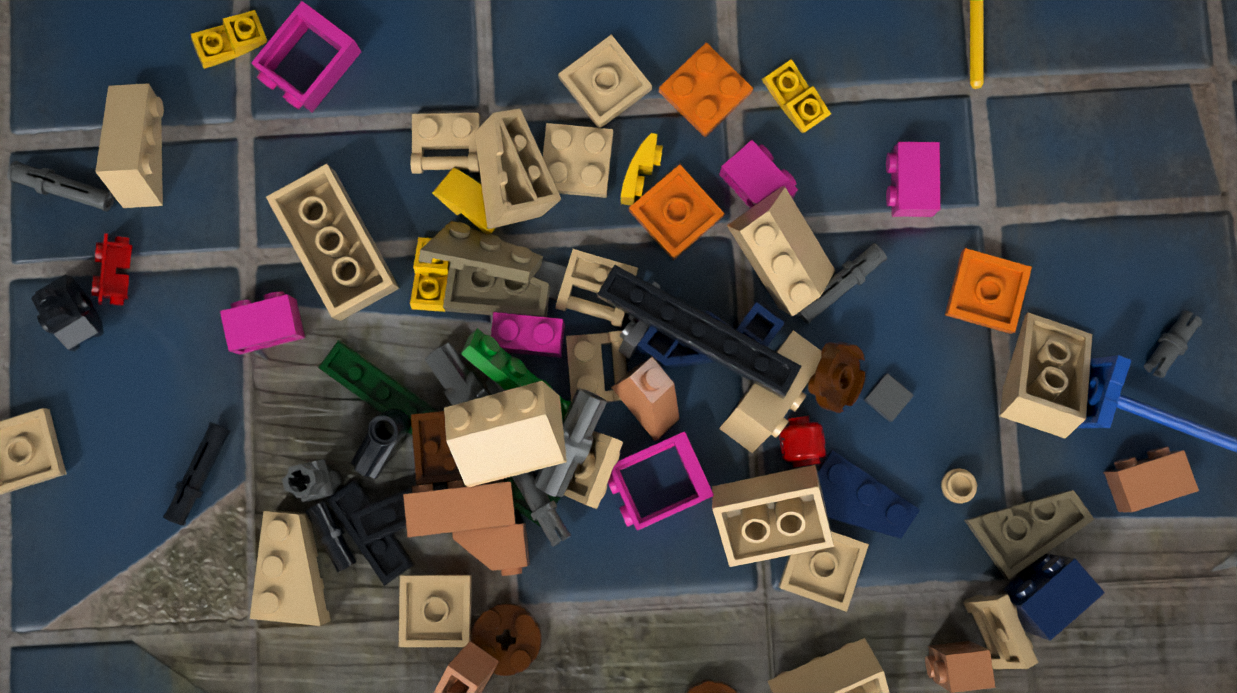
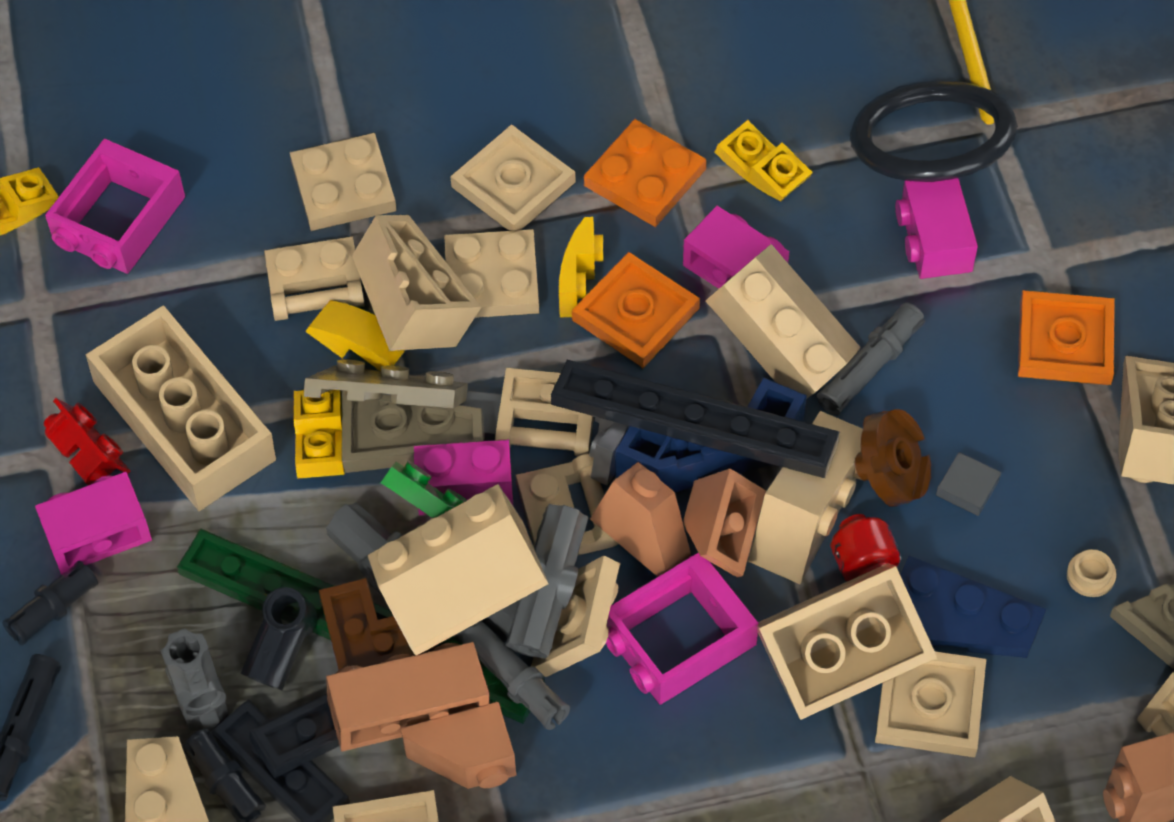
camera: 15 degrees left, 25 degrees down
none -> black pin [2,560,98,646]
none -> red hinge [43,398,131,486]
none -> tan plate [290,133,397,231]
none -> nougat slope [683,469,766,577]
none -> black wedge [850,81,1018,182]

